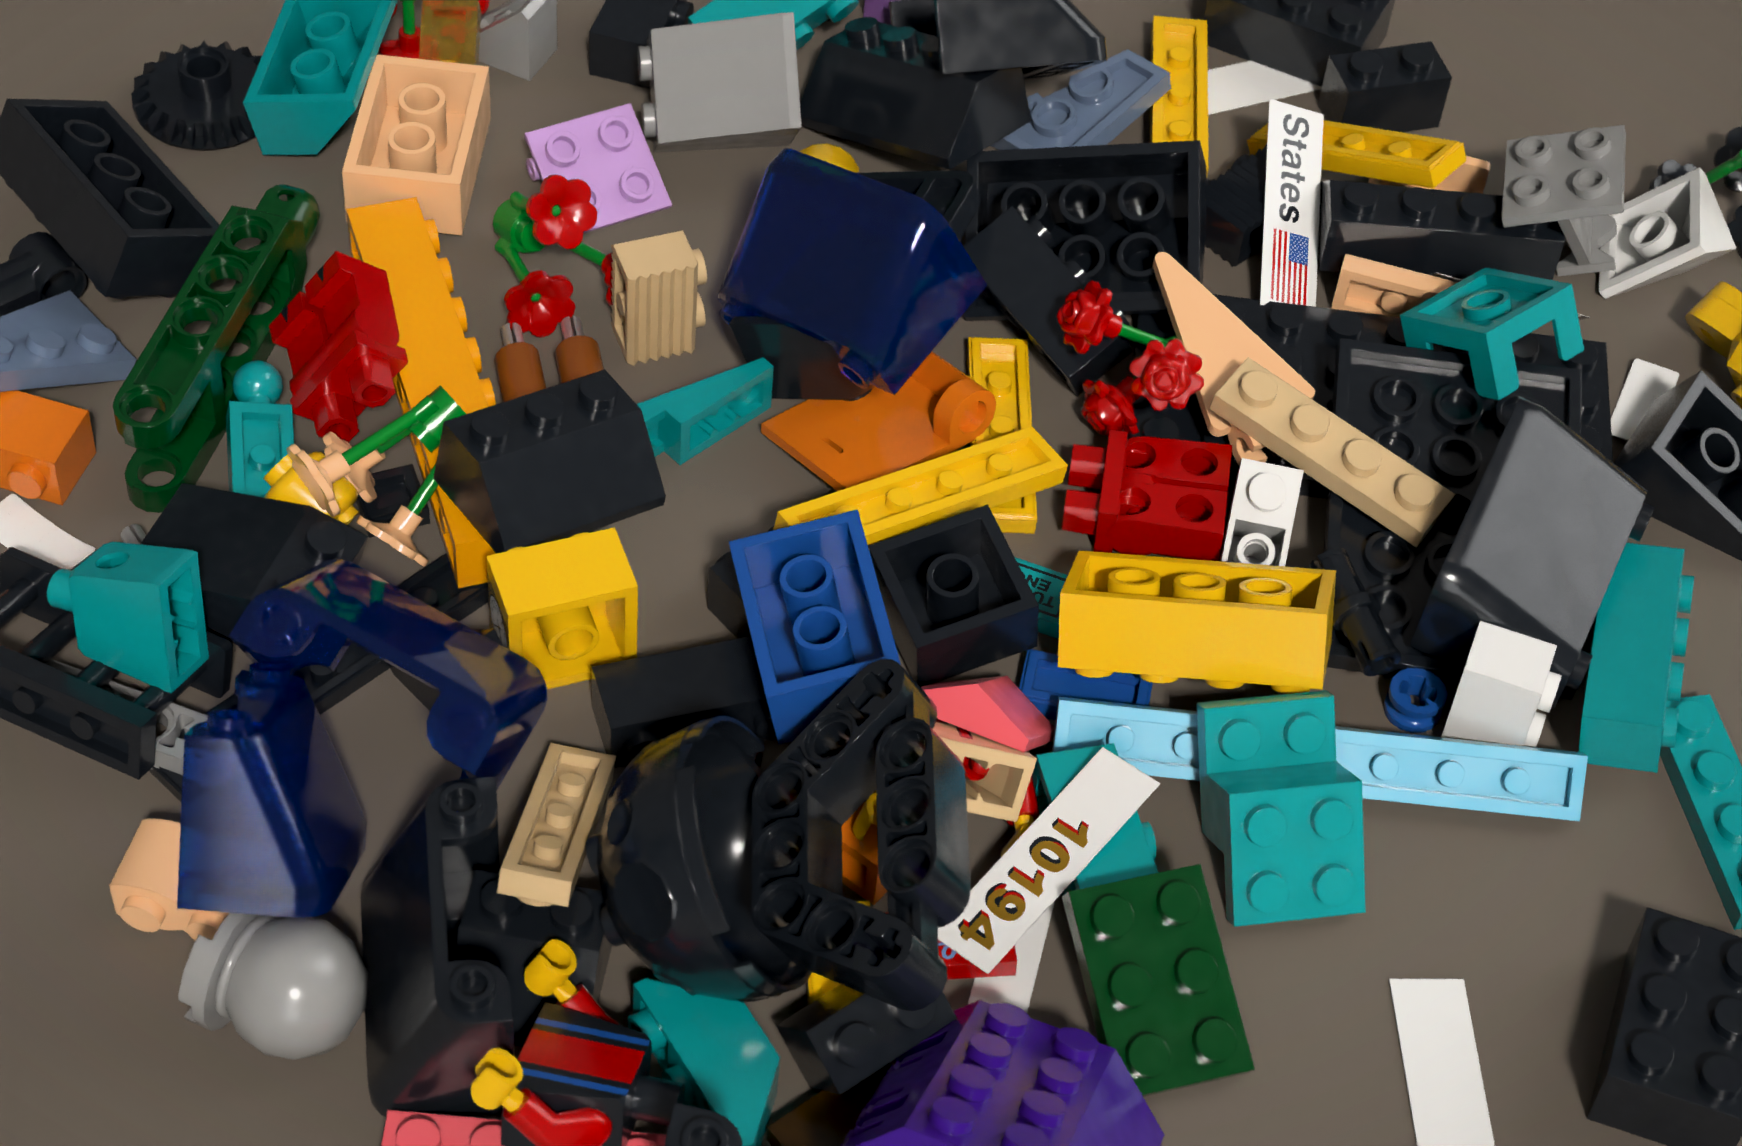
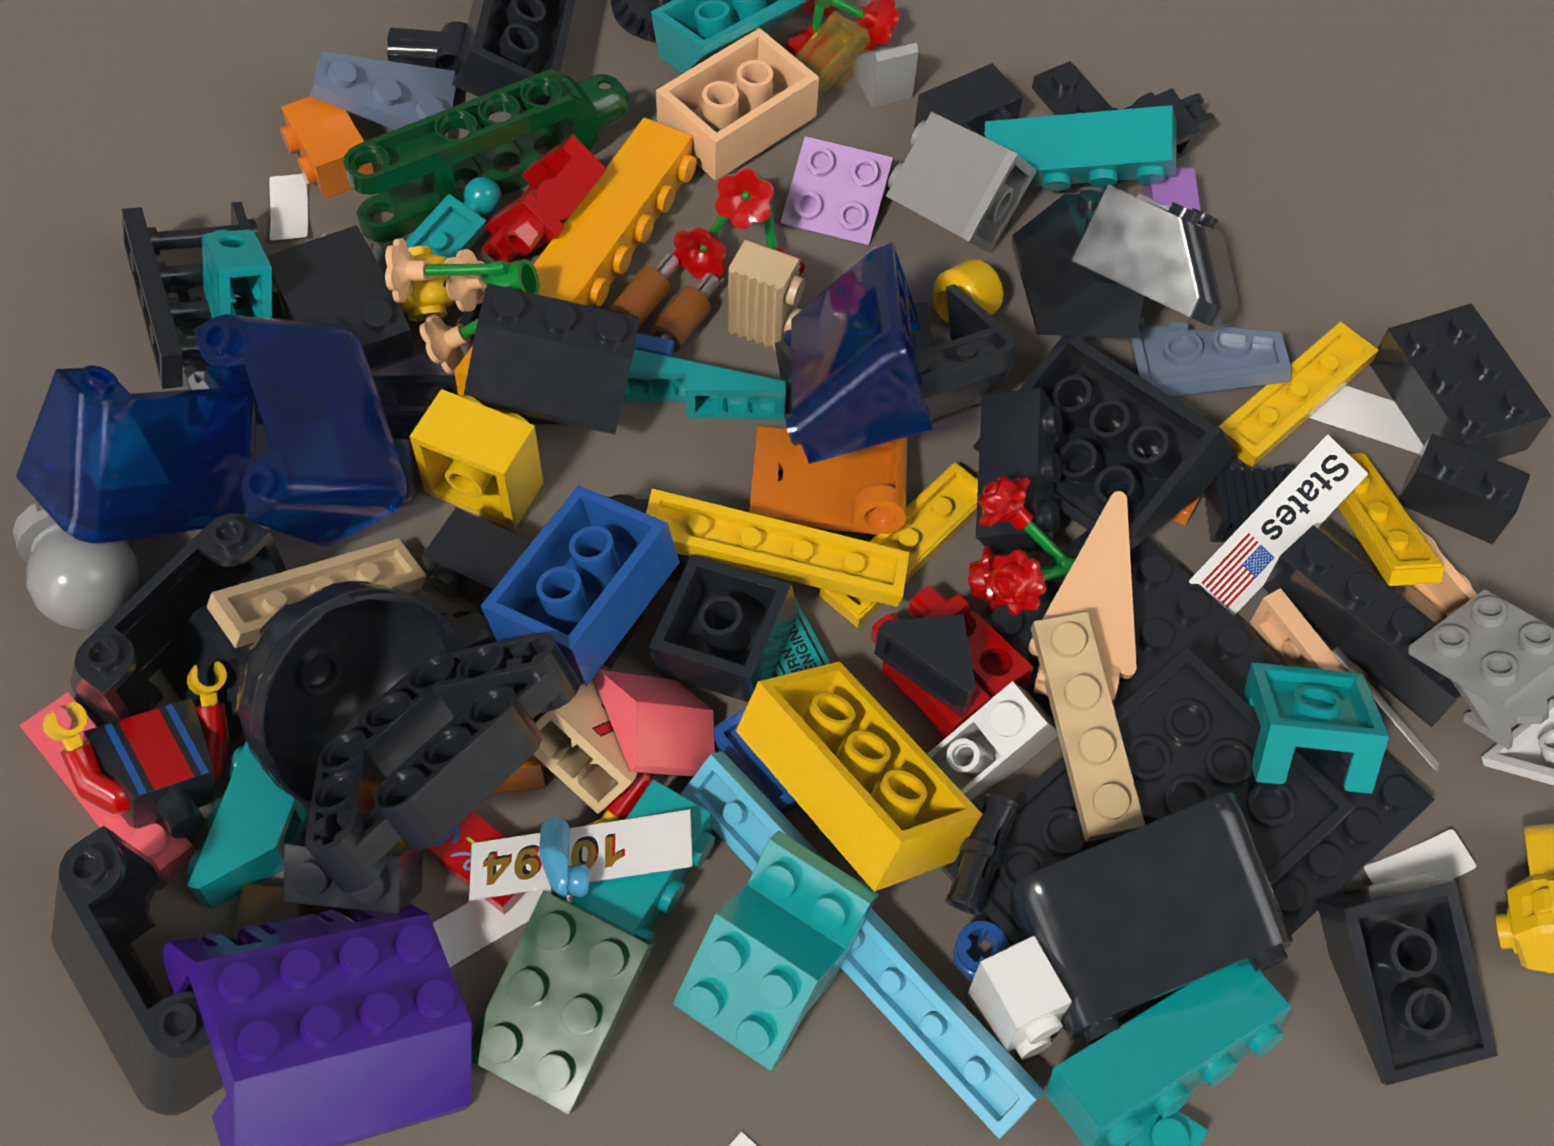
camera: 45 degrees right, 10 degrees up
none -> dark azure arm [539,818,589,900]
none -> black slope [874,615,976,718]

